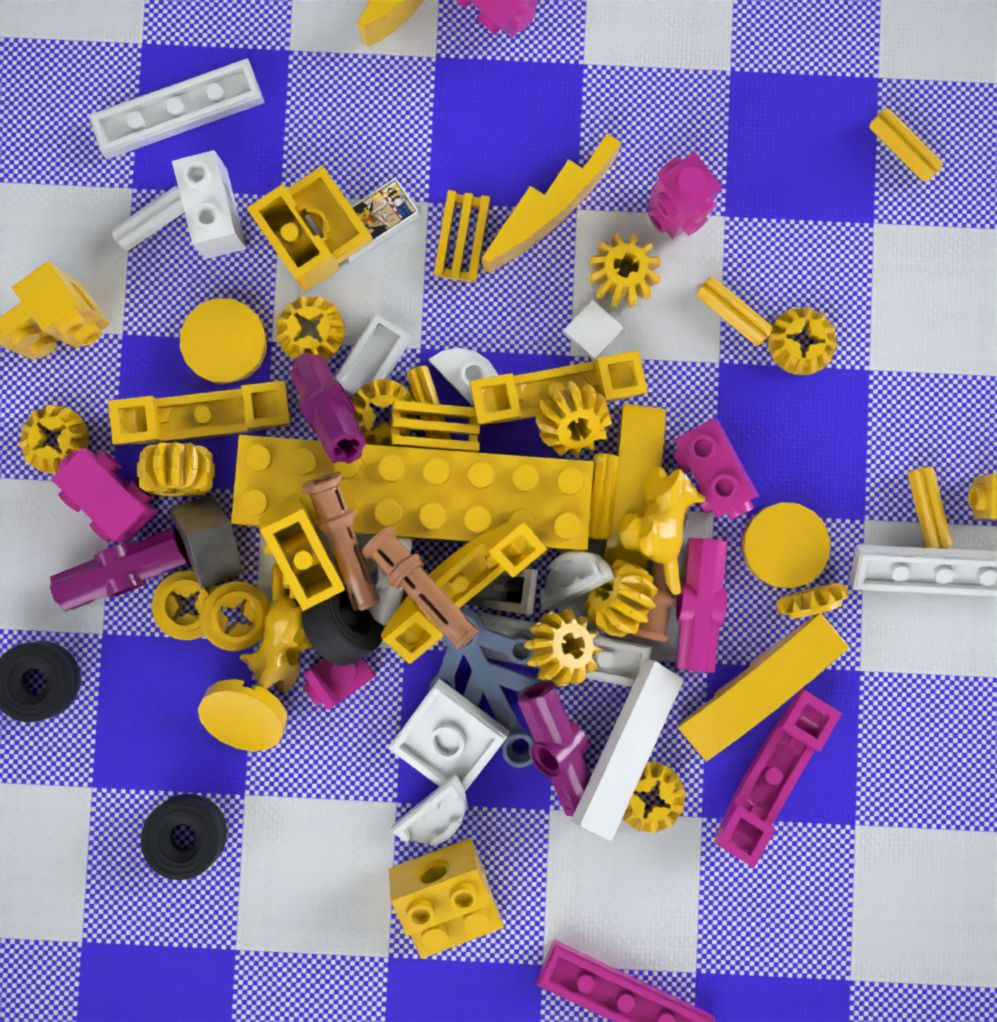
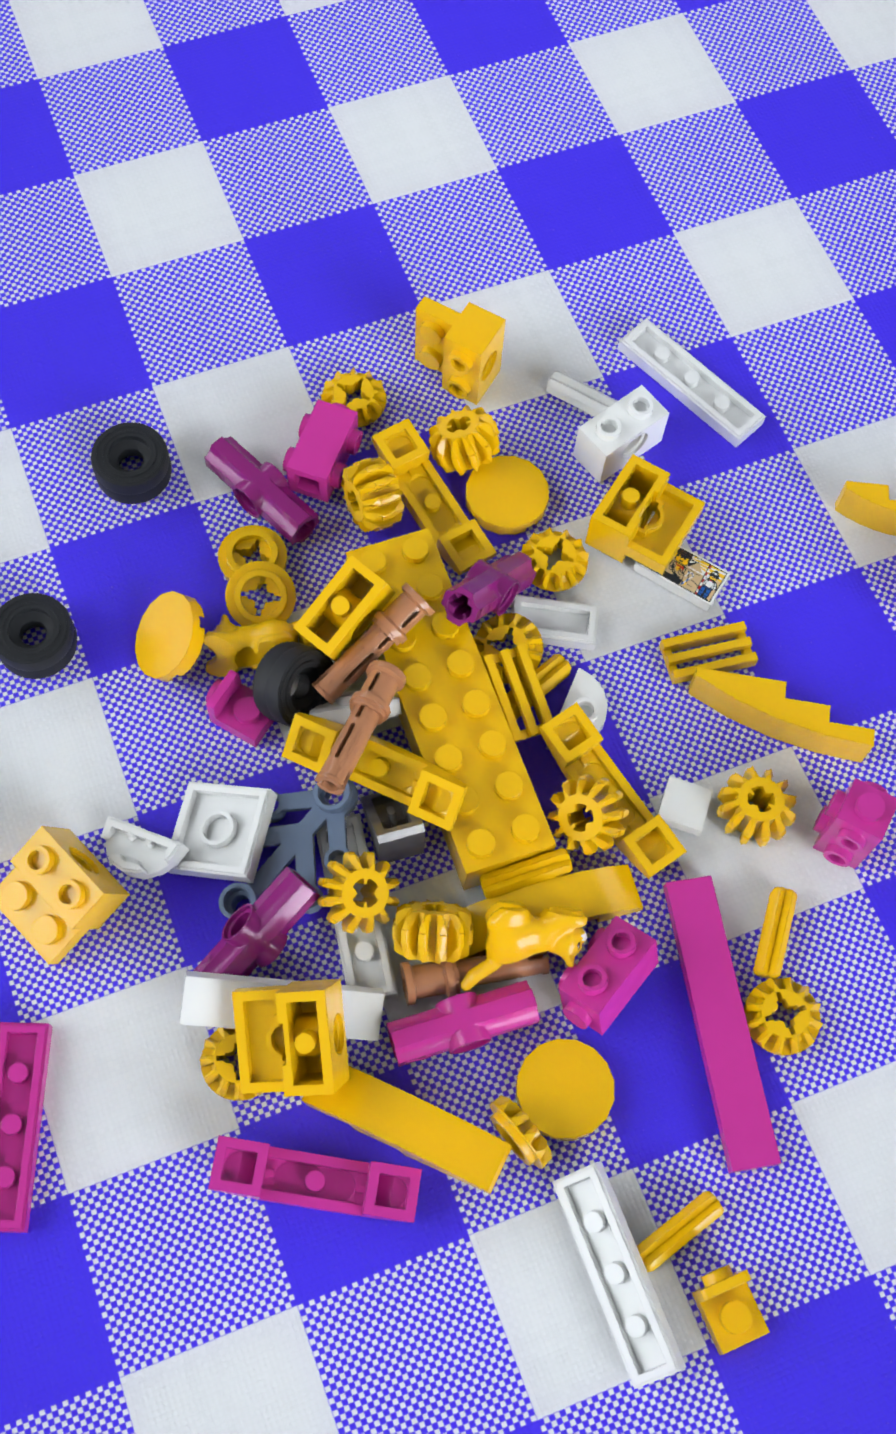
camera: 60 degrees right, 20 degrees down
flat silver slope [170,494,243,589] -> none
white plate [540,550,615,611] -> none
none -> yellow brick [232,978,350,1097]
none -> yellow gear [429,405,500,476]
none -> dark pink tile [663,876,781,1174]

